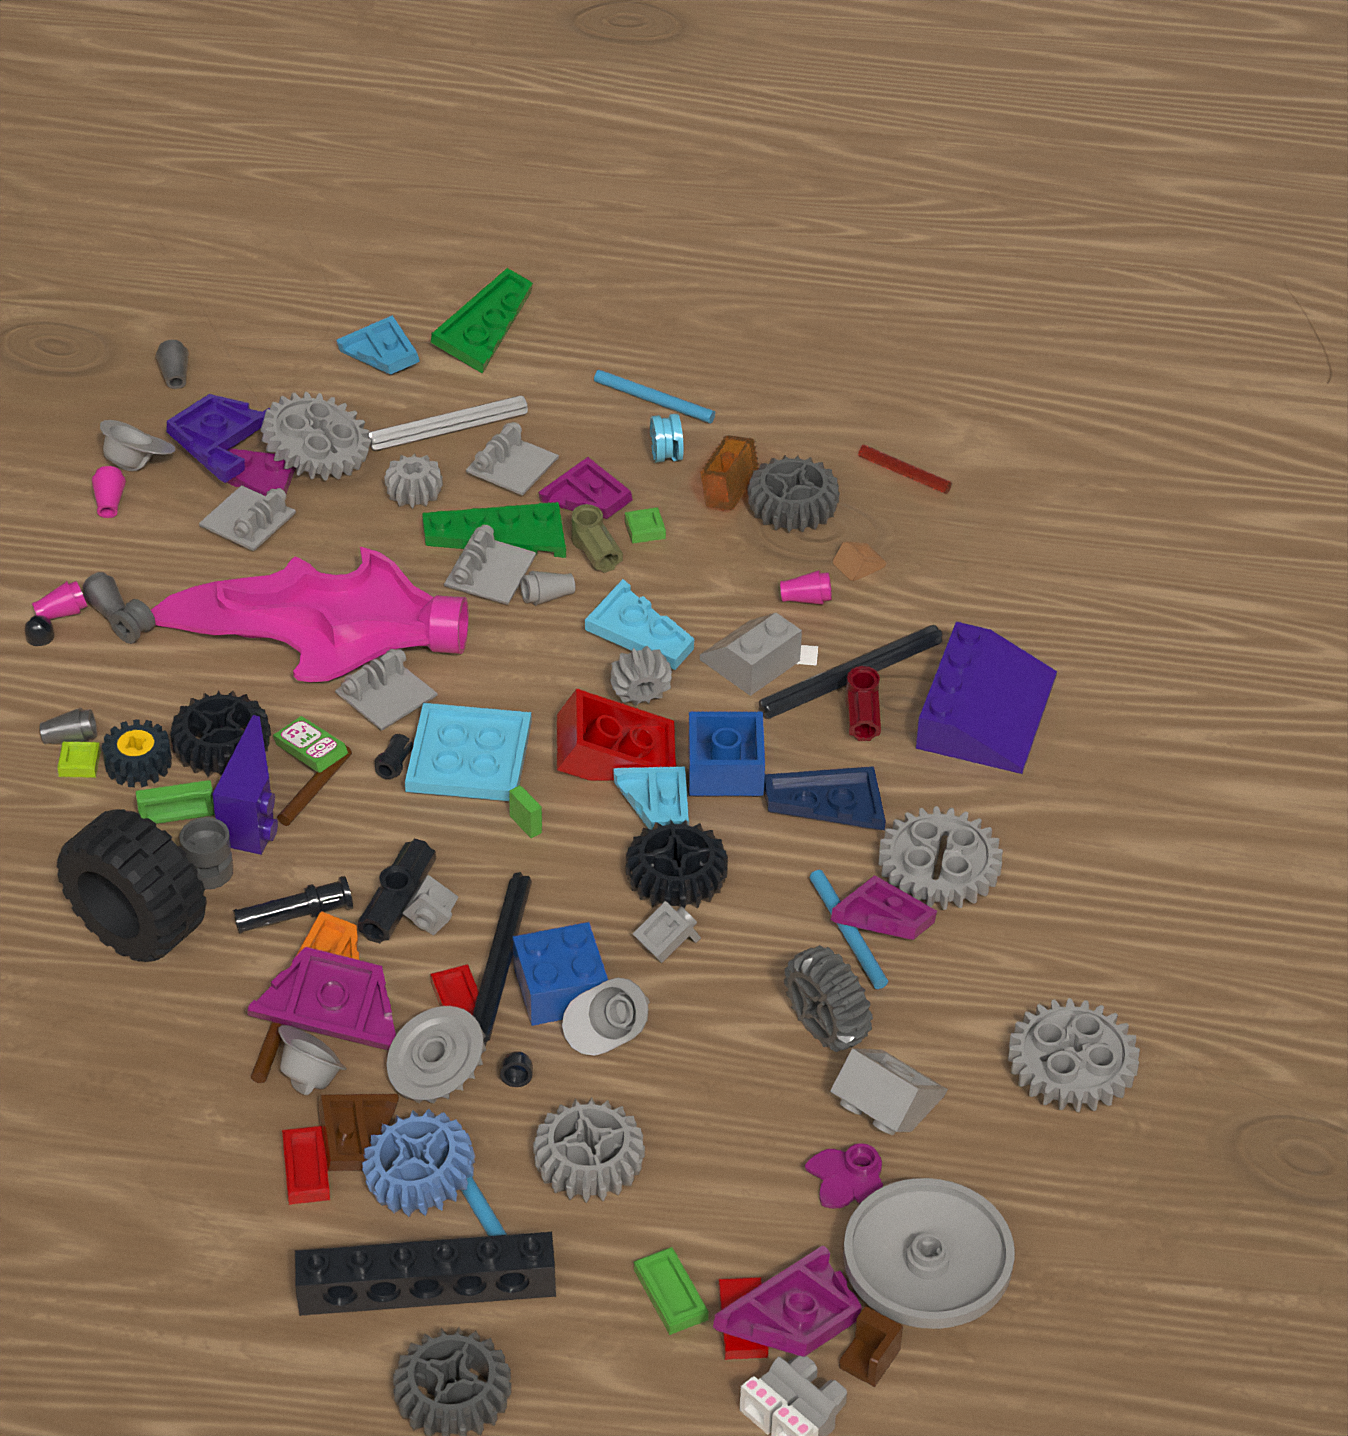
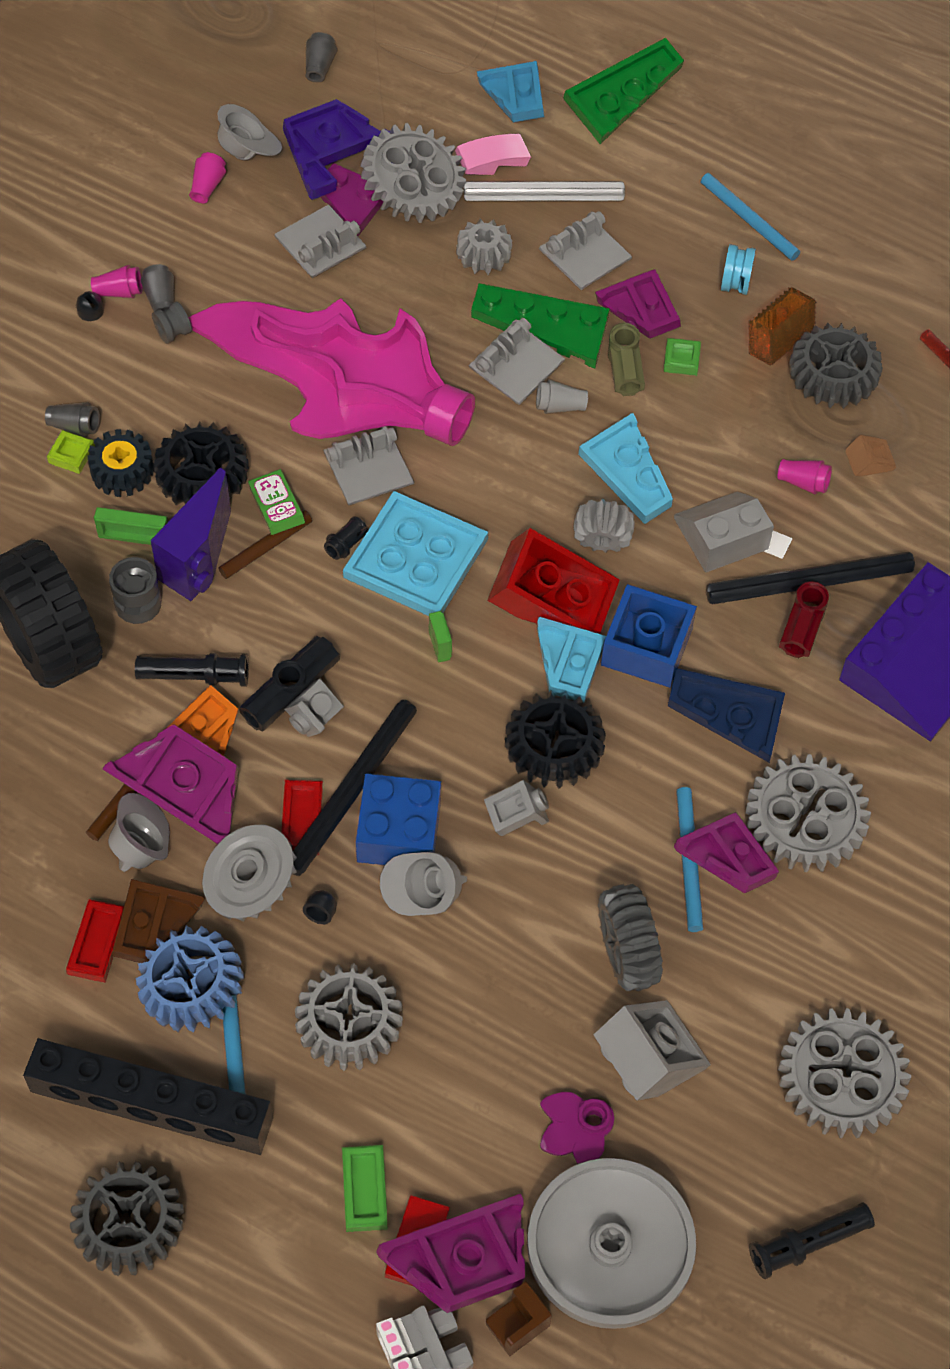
camera: 20 degrees right, 15 degrees up
none -> bright pink slope [455,134,531,175]
none -> black pin [749,1202,875,1279]

